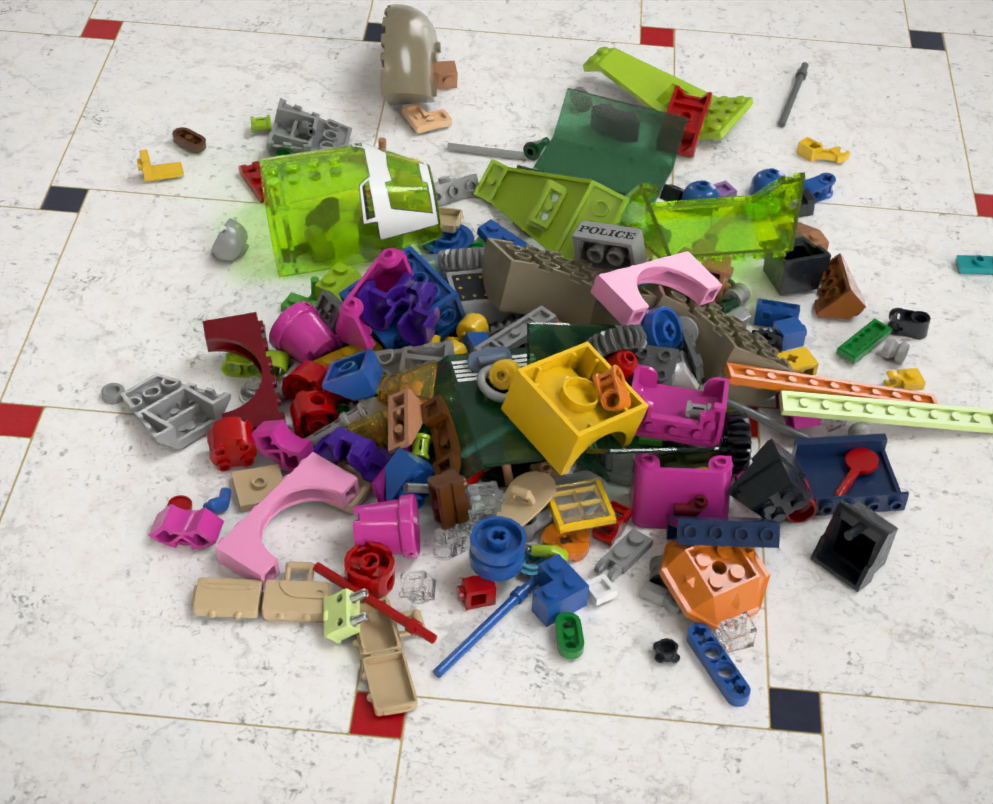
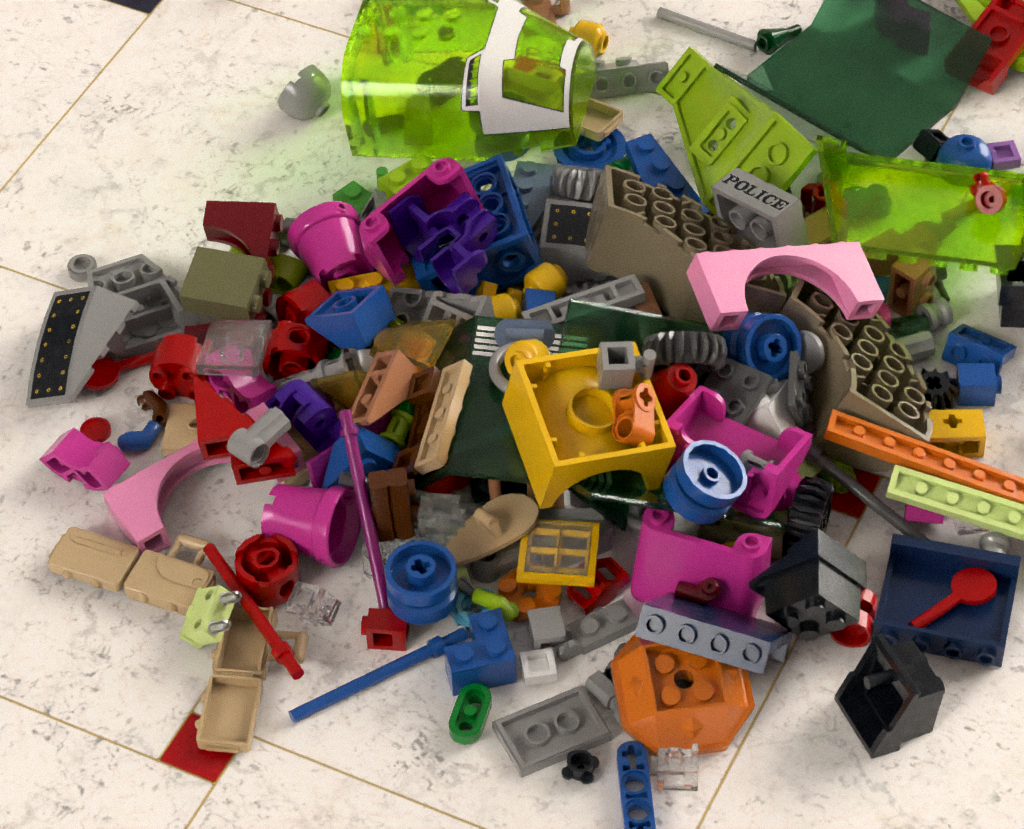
camera: 25 degrees right, 5 degrees up
none -> wedge [26,285,140,408]
none -> red piece [84,350,155,390]
none -> reddish brown arm [137,390,168,425]
none -> olive brick [179,246,272,324]
none -> red slope [193,377,298,485]
none -> clear tile [196,318,272,377]
none -> light grey piece [227,407,292,468]
none -> magenta bar [339,409,390,609]
none -> tan plate [414,359,473,475]
none -> light grey tile [492,685,612,778]
none -> light grey panel [527,605,566,650]
none -> light grey brick [596,341,656,390]
none -> blue wheel [663,440,748,525]
none -> arm [969,172,1007,214]

